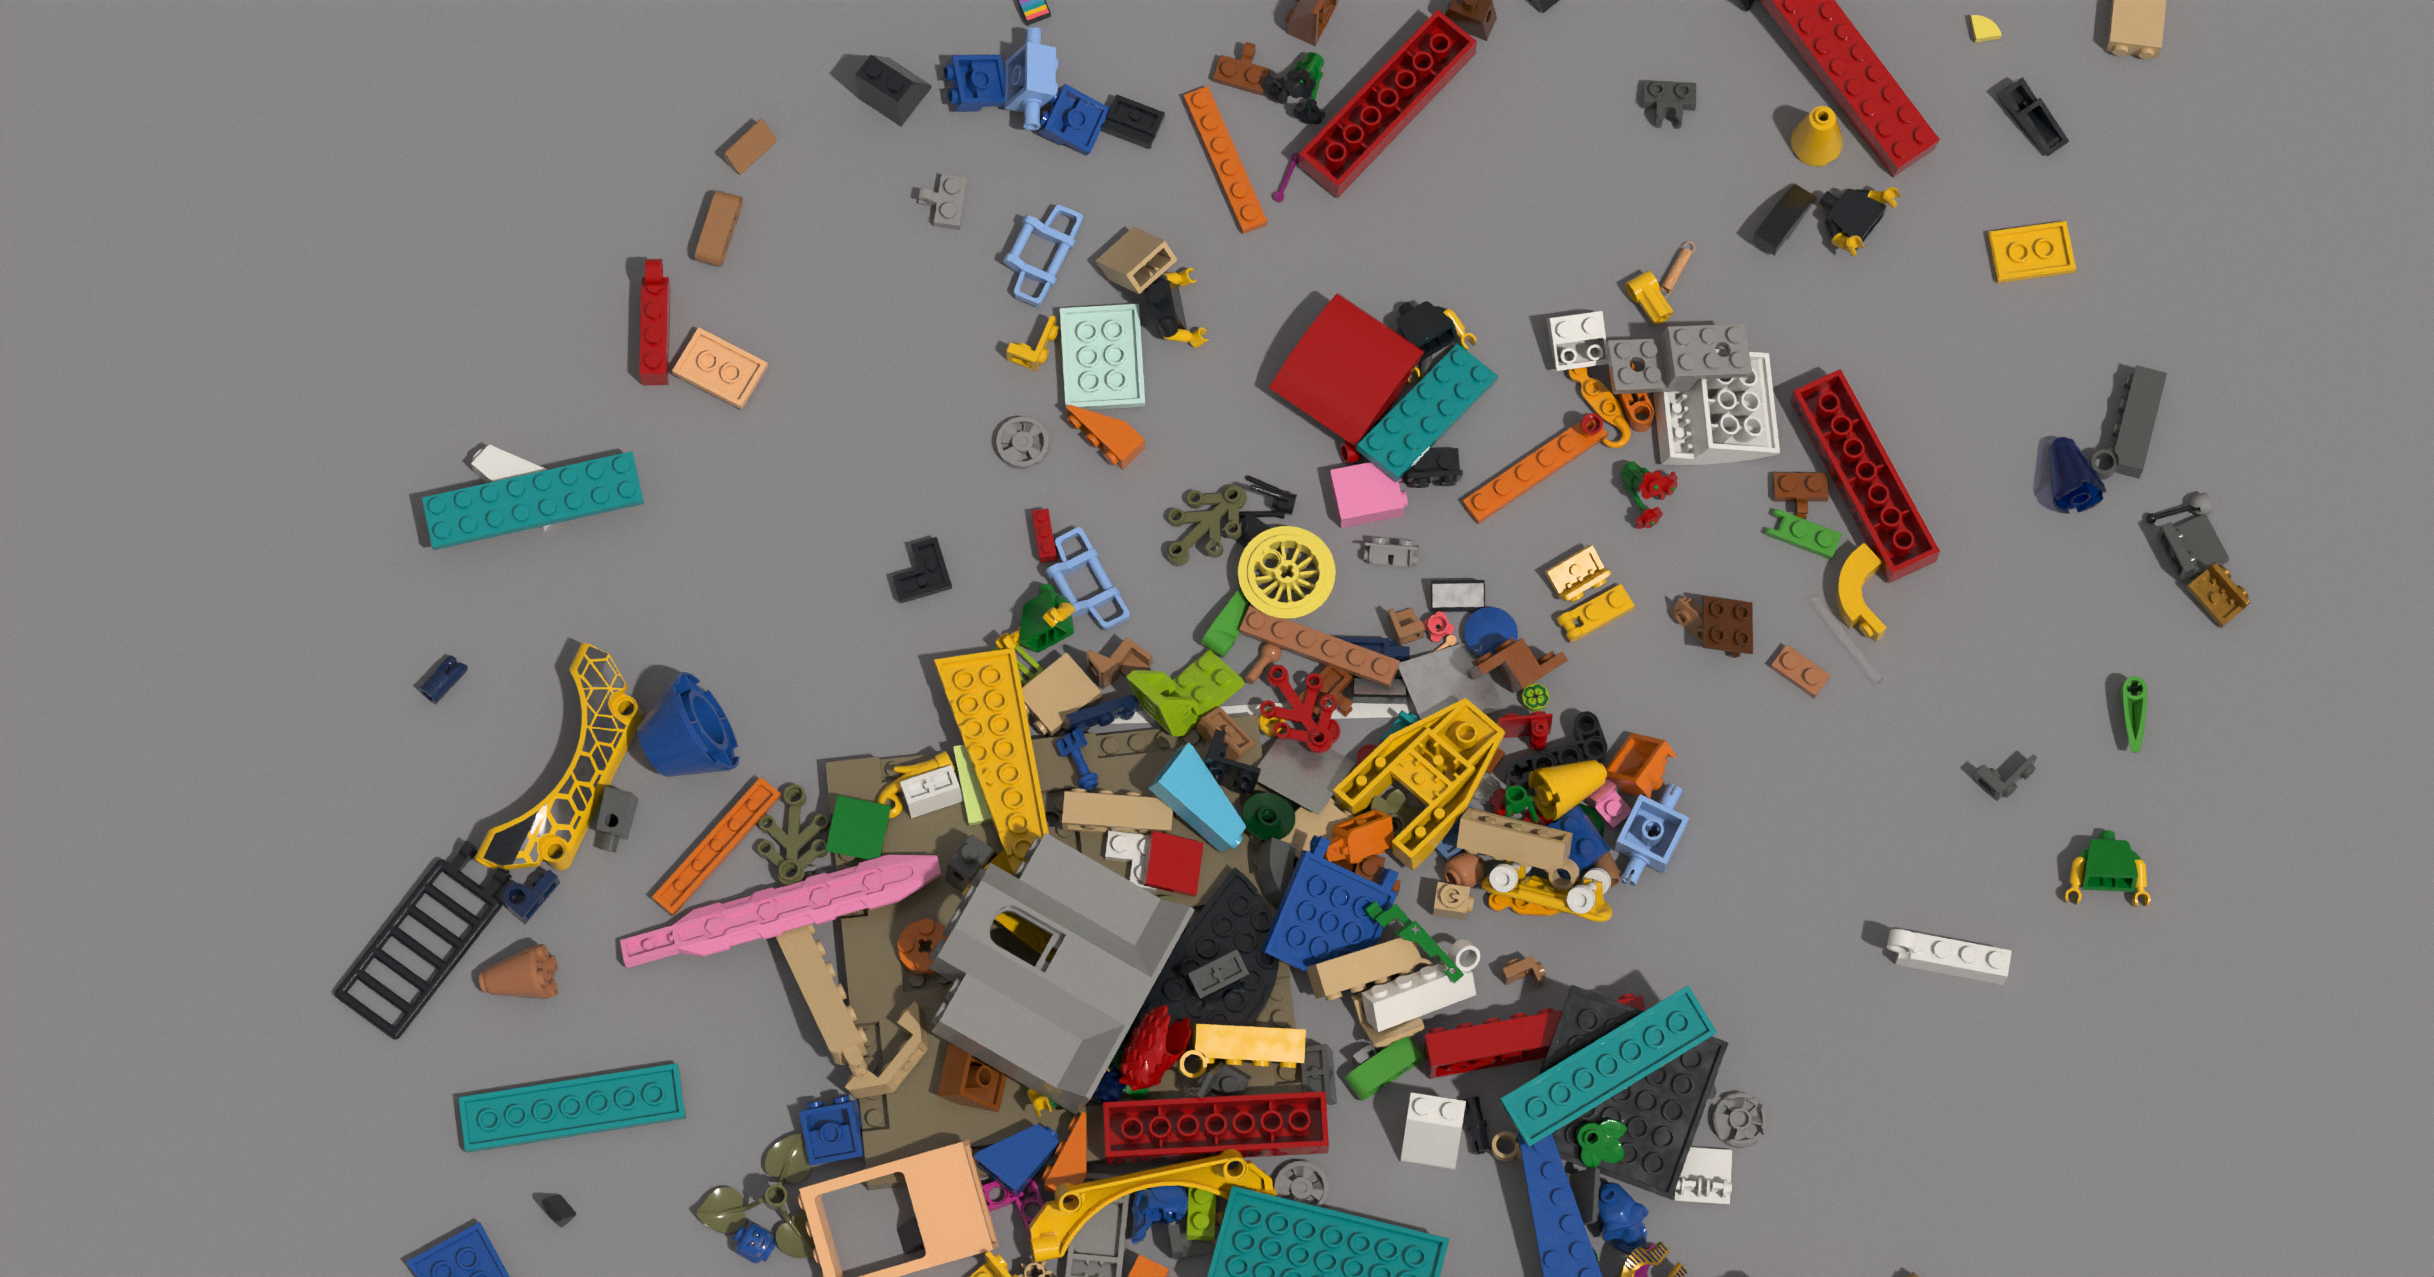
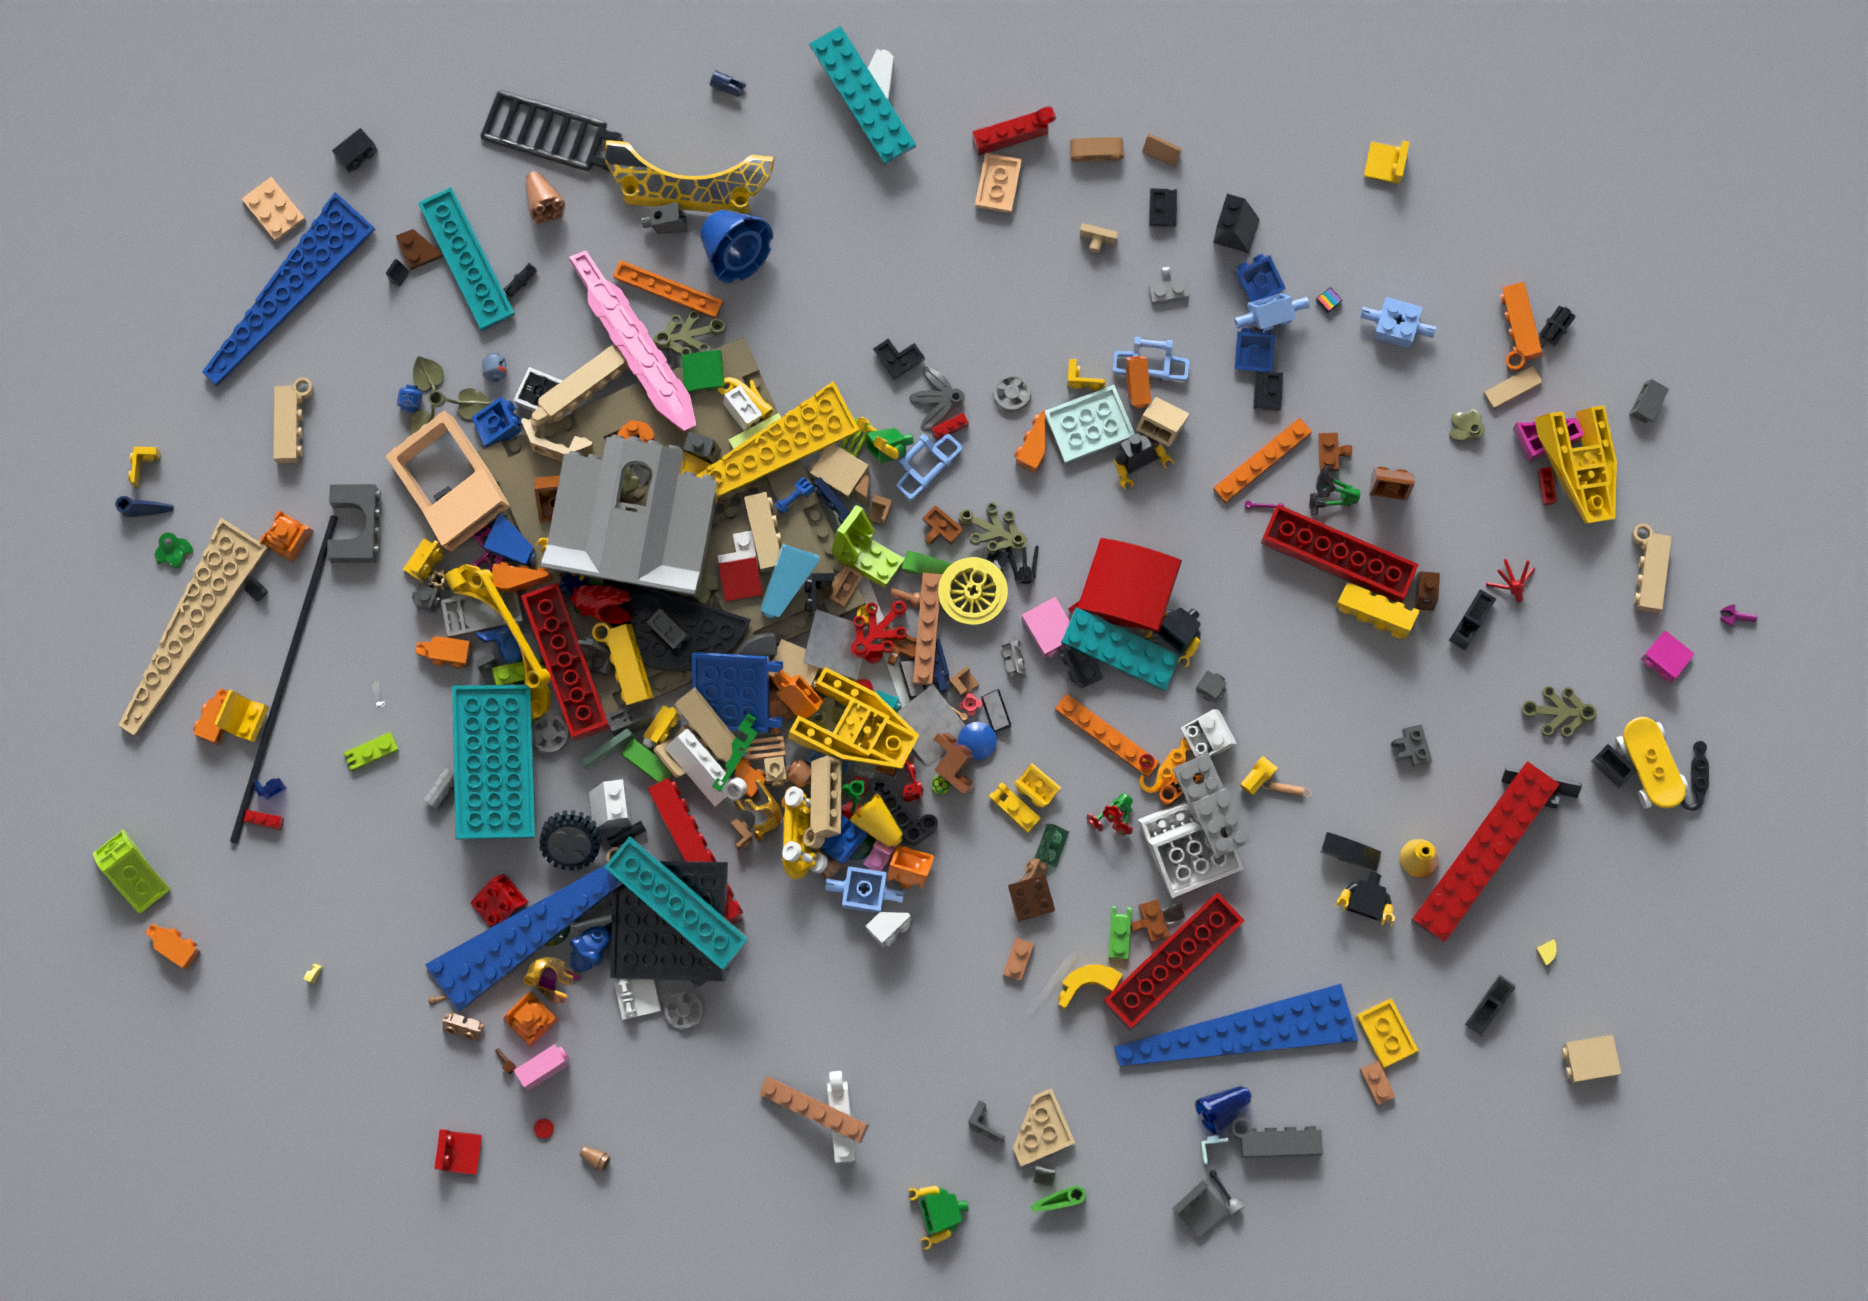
camera: 75 degrees right, 5 degrees up
dark blue plate [503,870,560,924] -> none
dark green dish [1241,793,1295,841] -> none
green plate [1576,1119,1627,1168] -> none
pearl gold bracket [2186,562,2251,628] -> none
none -> black brick [332,128,377,173]
none -> reddish brown wing [396,229,443,270]
none -> sand blue head [482,353,507,383]
none -> black pin [503,263,537,298]
none -> piece [514,367,562,412]
none -> wheel [539,810,601,871]
none -> sand green tile [580,729,635,769]
none -> yellow bracket [643,705,680,745]
none -> pearl gold piece [732,779,782,841]
none -> orange slope [735,757,767,800]
none -> light nougat tile [746,736,786,760]
none -> nougat plate [759,1076,869,1143]
none -> white slope [866,912,911,948]
none -> dark grey plant [909,367,965,430]
none -> dark orange plate [922,505,964,545]
none -> tan plate [1013,1088,1075,1167]
none -> clear smoke slope [1033,1165,1056,1187]
none -> clear green slope [1034,824,1069,868]
none -> tan tile [1080,223,1118,253]
none -> blue wing [1114,984,1358,1066]
none -> orange window [1125,356,1151,408]
none -> black plate [1149,188,1177,227]
none -> clear smoke slope [1161,902,1185,925]
none -> dark grey brick [1196,670,1227,702]
none -> light aqua bracket [1200,1135,1228,1165]
none -> yellow wedge [1336,582,1420,639]
none -> nougat plate [1360,1061,1396,1105]

